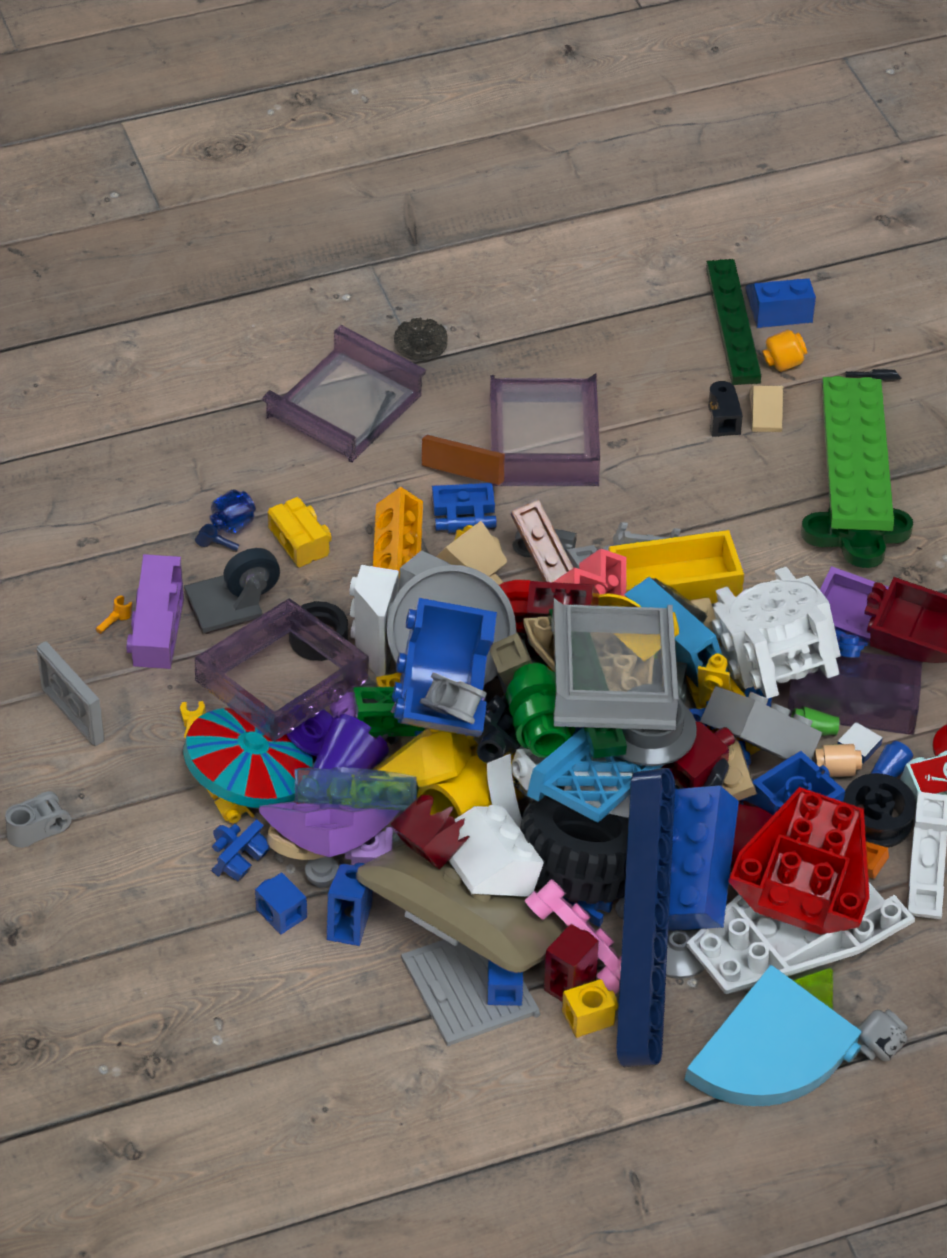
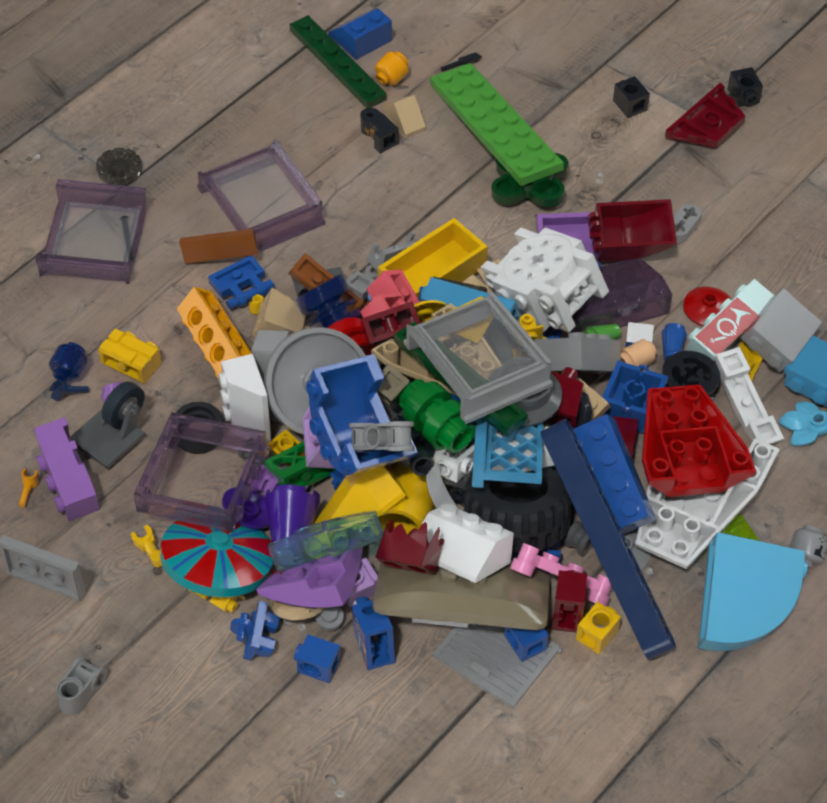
camera: 30 degrees left, 5 degrees up
none -> clear blue wheel [294,274,361,328]

